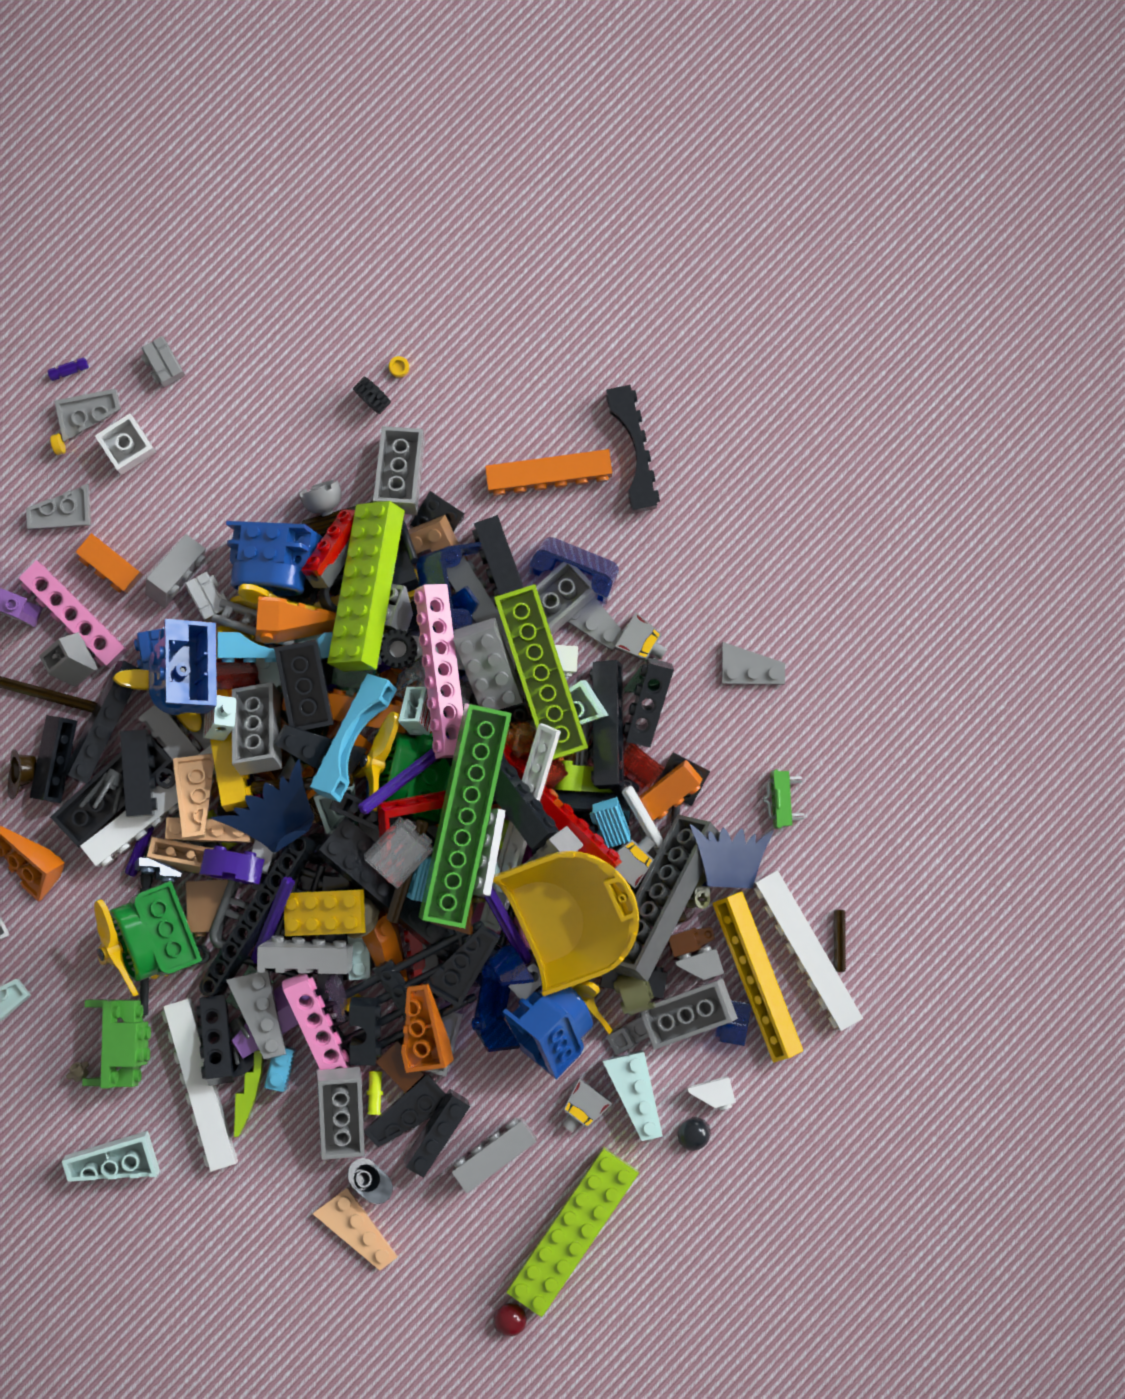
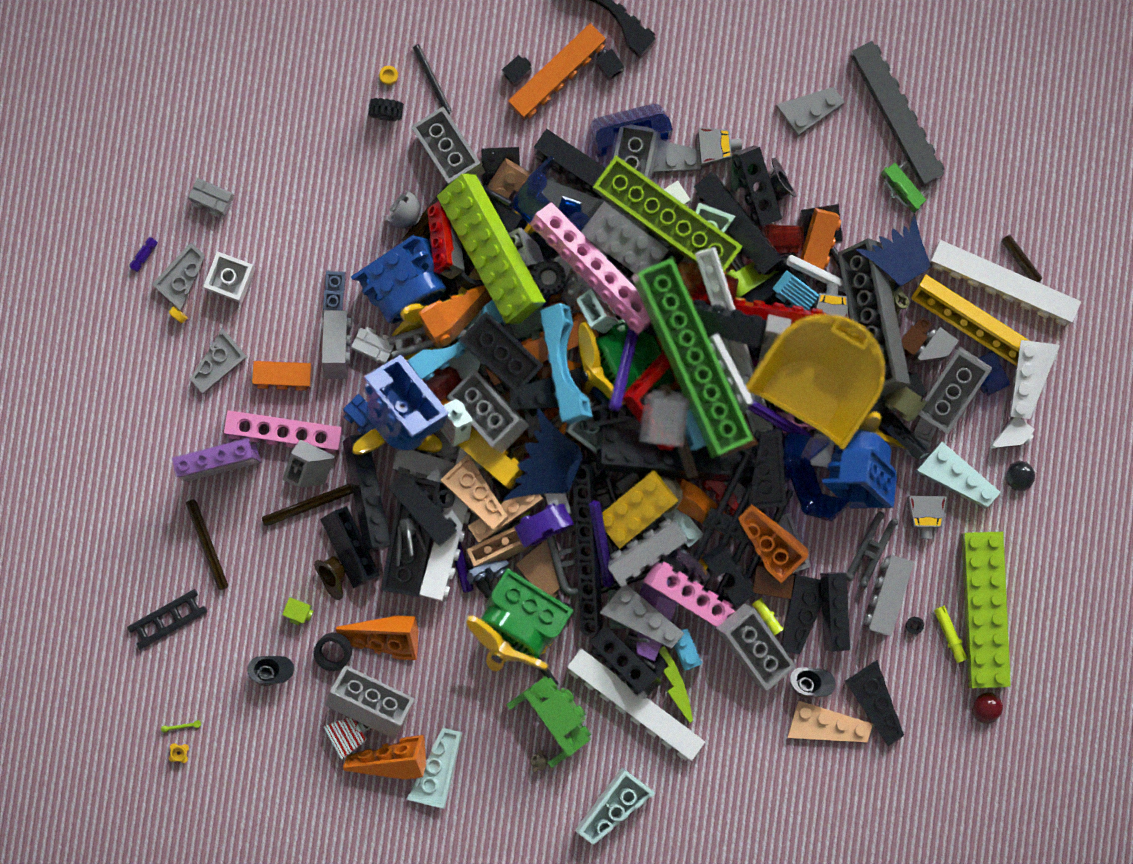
camera: 35 degrees left, 0 degrees up
none -> sand blue slope [323,270,346,311]
none -> black bar [412,44,452,114]
none -> black brick [502,55,532,87]
none -> black brick [596,48,624,81]
none -> black piece [769,158,797,201]
none -> black wing [845,660,904,746]
none -> dark grey piece [847,511,898,588]
none -> dark grey brick [850,41,945,187]
none -> black wing [880,413,931,459]
none -> black bush [906,617,924,634]
none -> neon yellow pin [933,605,968,663]
none -> white wing [1010,340,1060,419]

